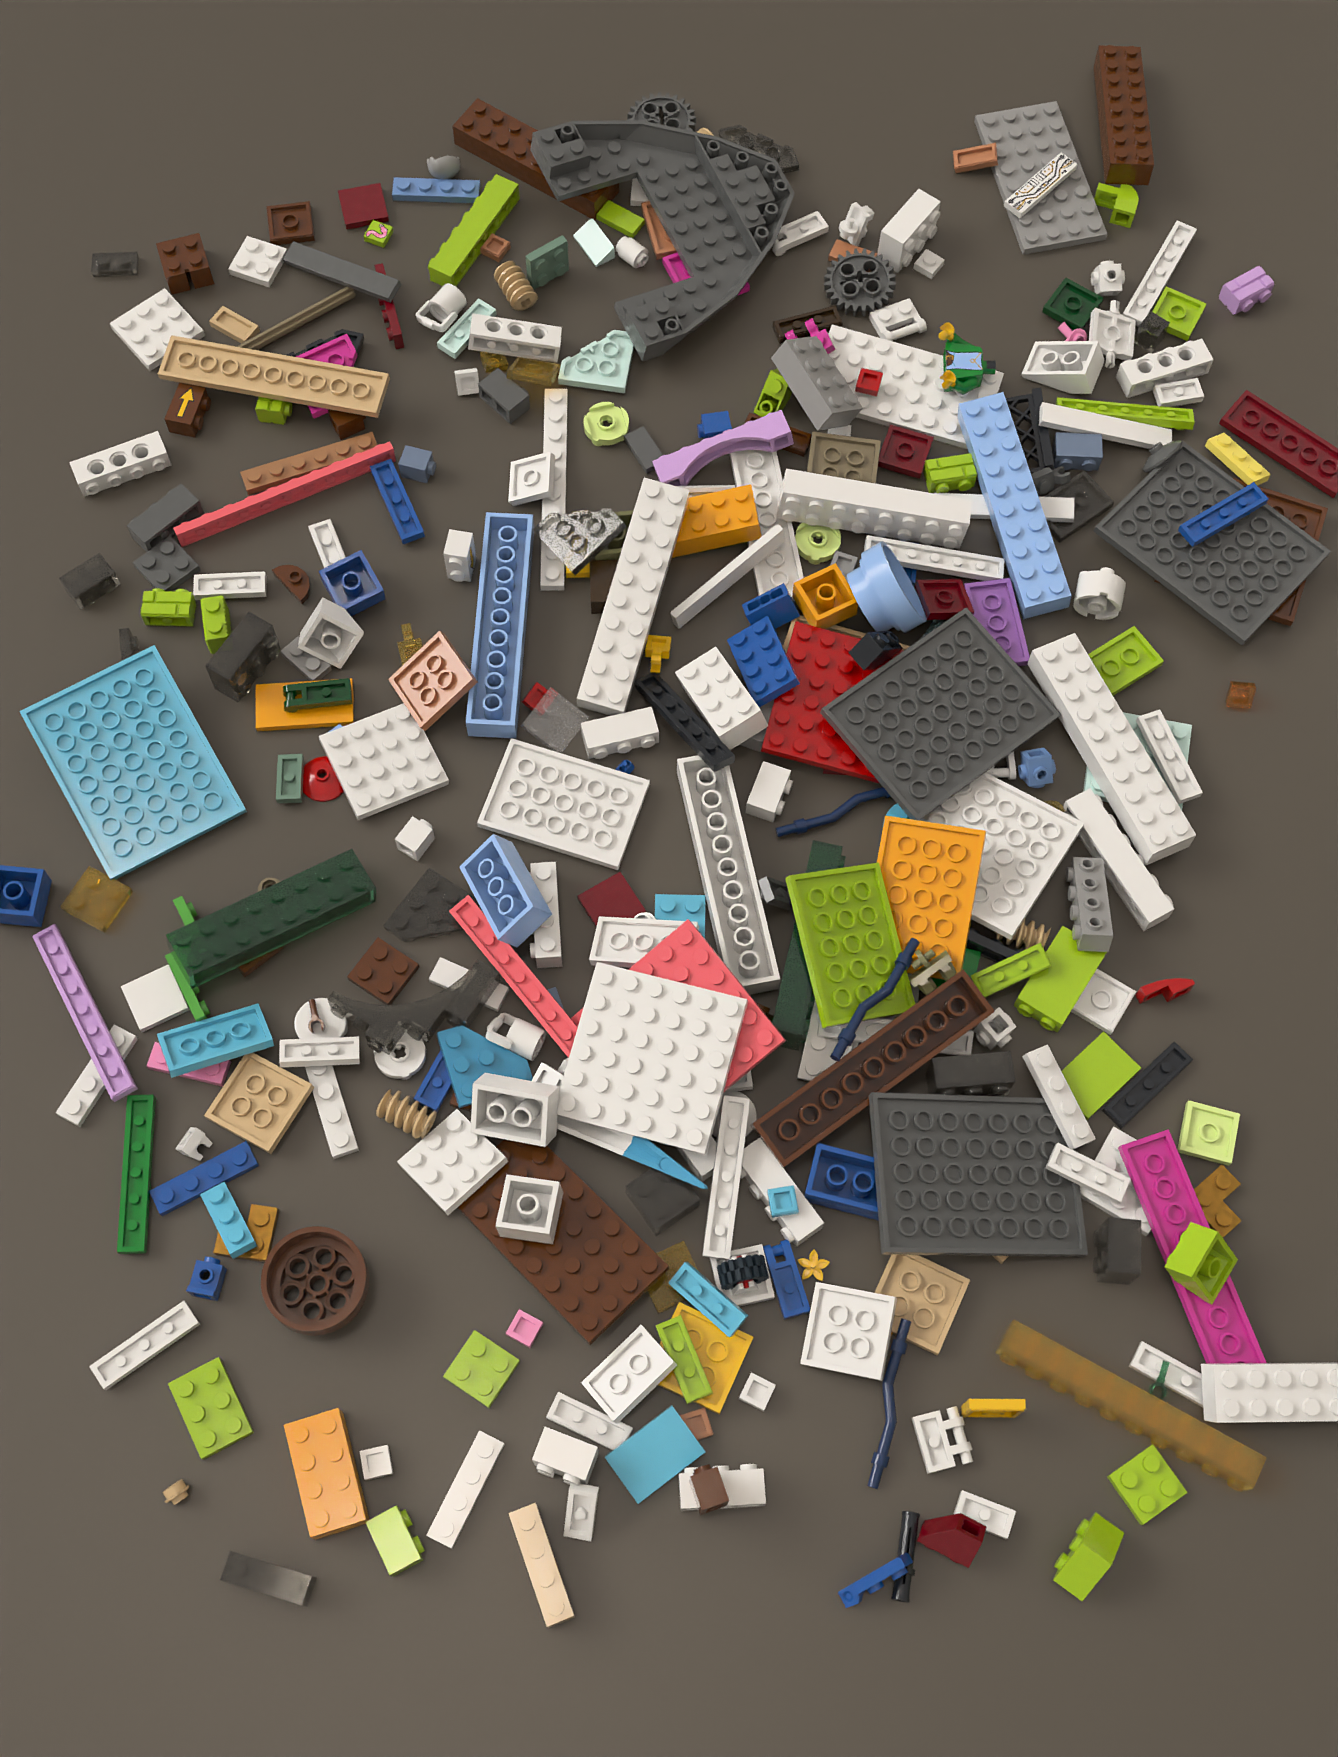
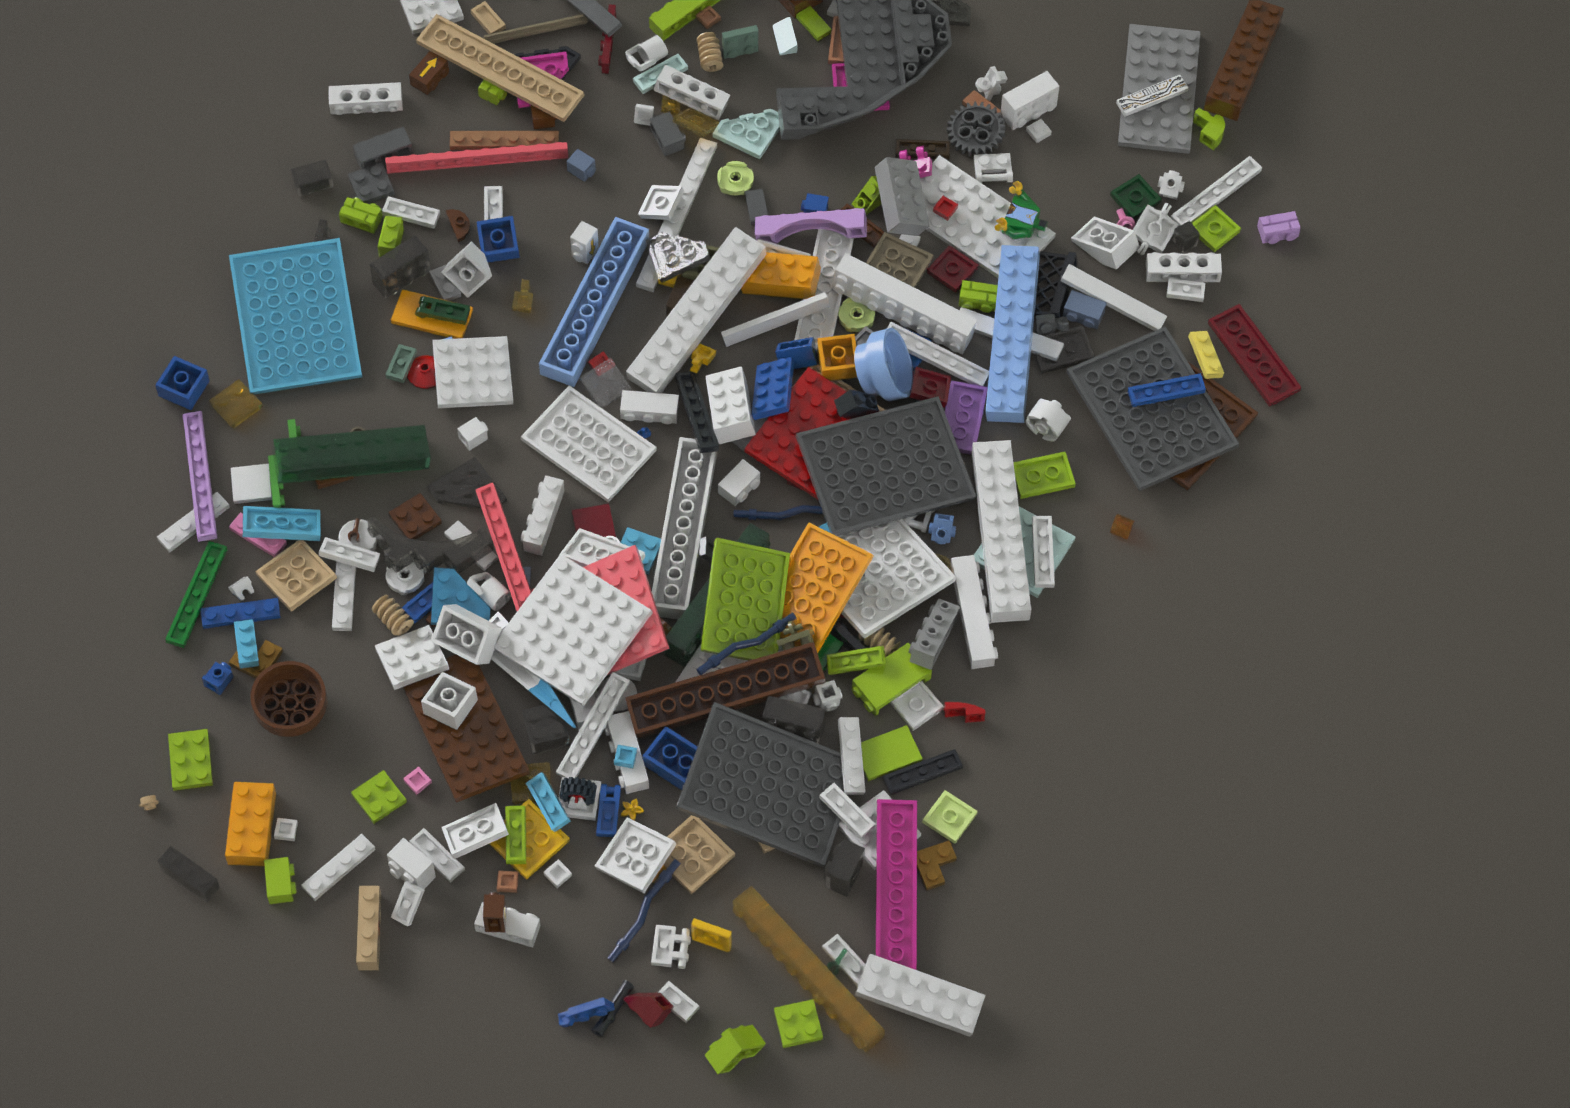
camera: 20 degrees right, 5 degrees down
white plate [89,1301,200,1390] -> none
blue plate [370,459,425,544] -> none
plate [388,631,478,731] -> none
light blue brick [459,834,552,947] -> none
medium azure tile [605,1405,705,1504] -> none
white brick [616,236,648,268] -> none
white plate [772,211,829,256] -> none
nougat tile [953,143,998,174] -> none
lime plate [1055,397,1195,430] -> none
dark grey dish [1142,440,1182,472] -> none
lime slope [1164,1222,1238,1304] -> none

